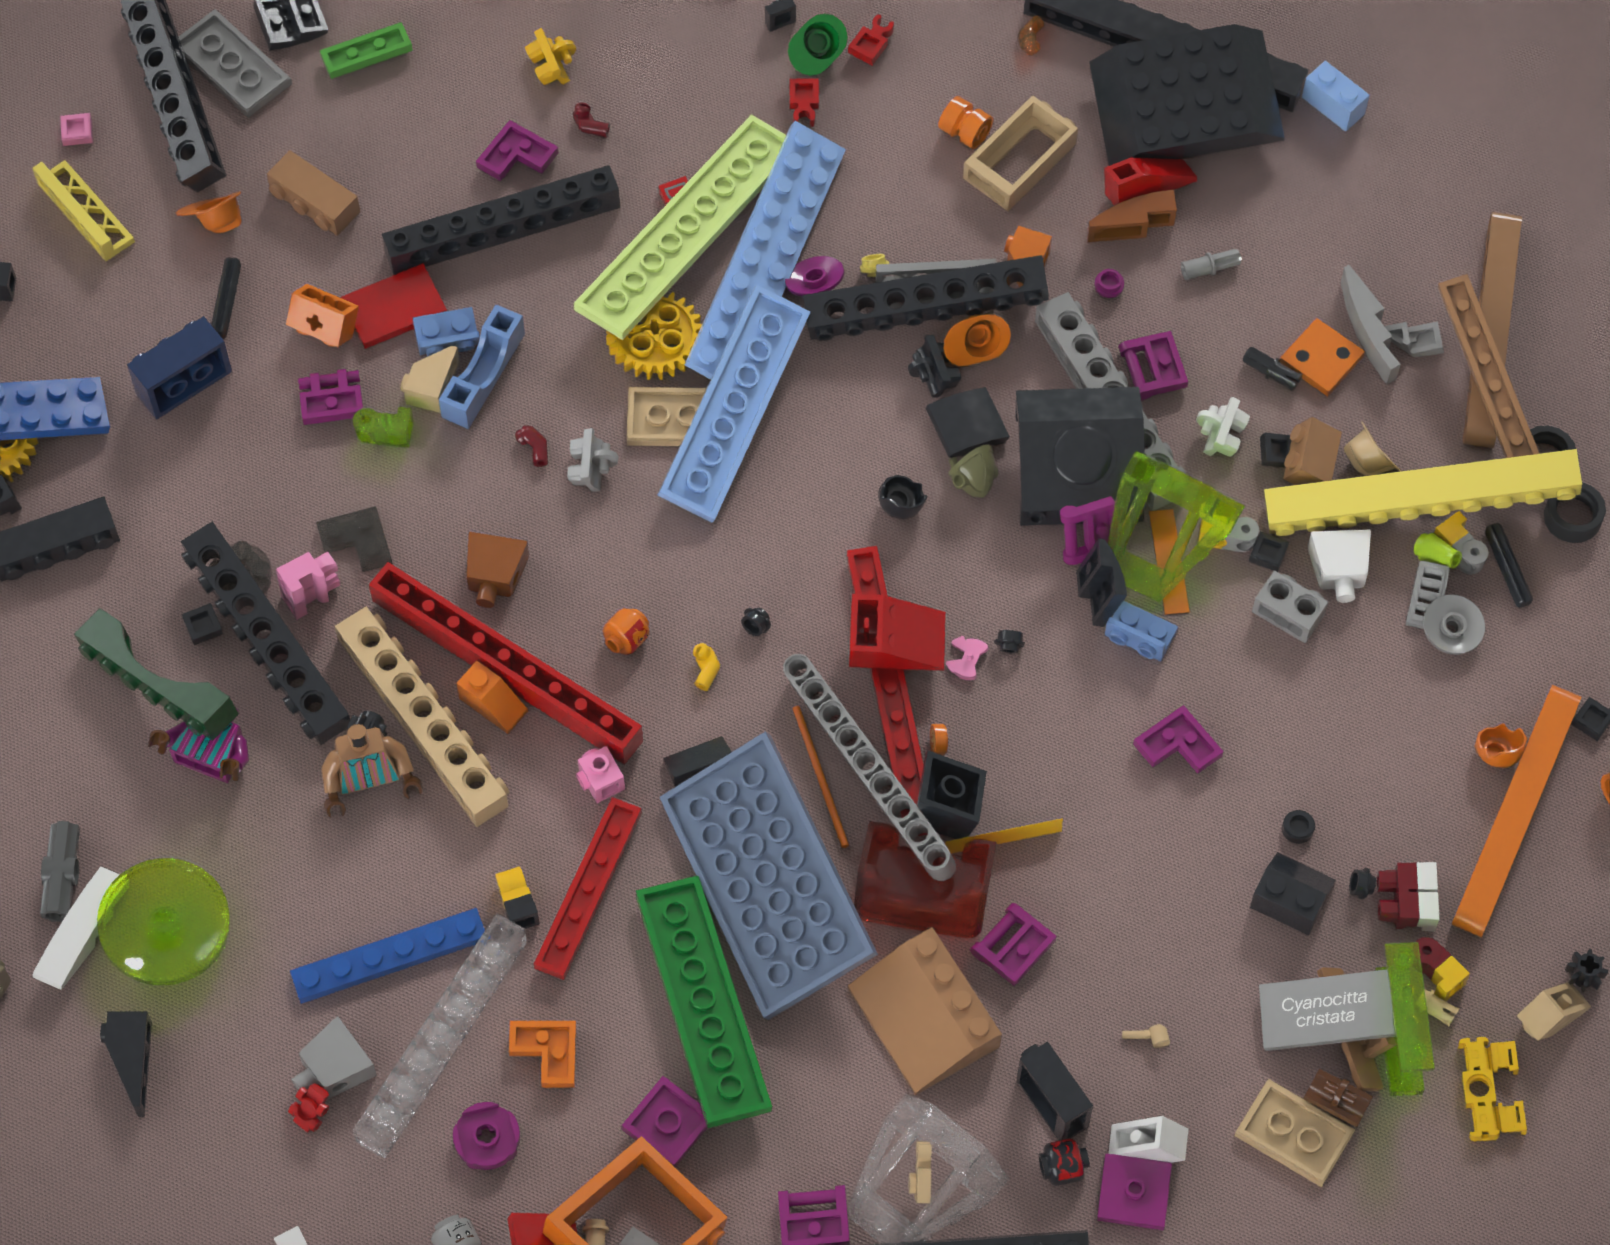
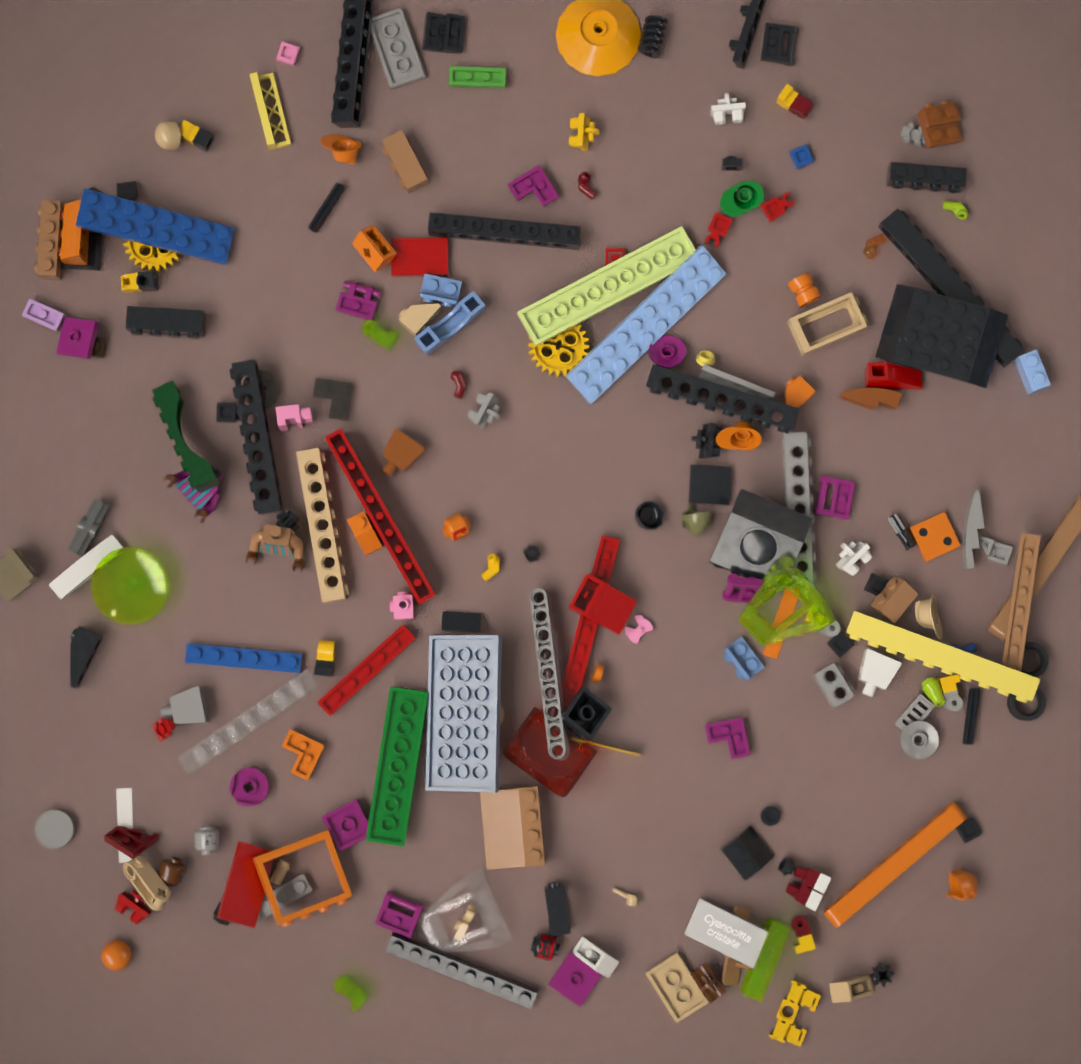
camera: 25 degrees right, 20 degrees up
dark blue brick [127,316,232,420] -> none
tan tile [627,387,707,446] -> none
light blue plate [657,285,810,523] -> none
orange axle [792,706,849,848] -> none
magenta plate [969,903,1057,987] -> none
black plate [994,630,1025,653] -> none
black slope [1076,539,1127,627] -> none
magenta plate [1094,269,1124,298] -> none
light grey axle [1181,249,1241,281] -> none
tan pin [1415,989,1459,1027] -> none
orange hair [1475,723,1527,768] -> none

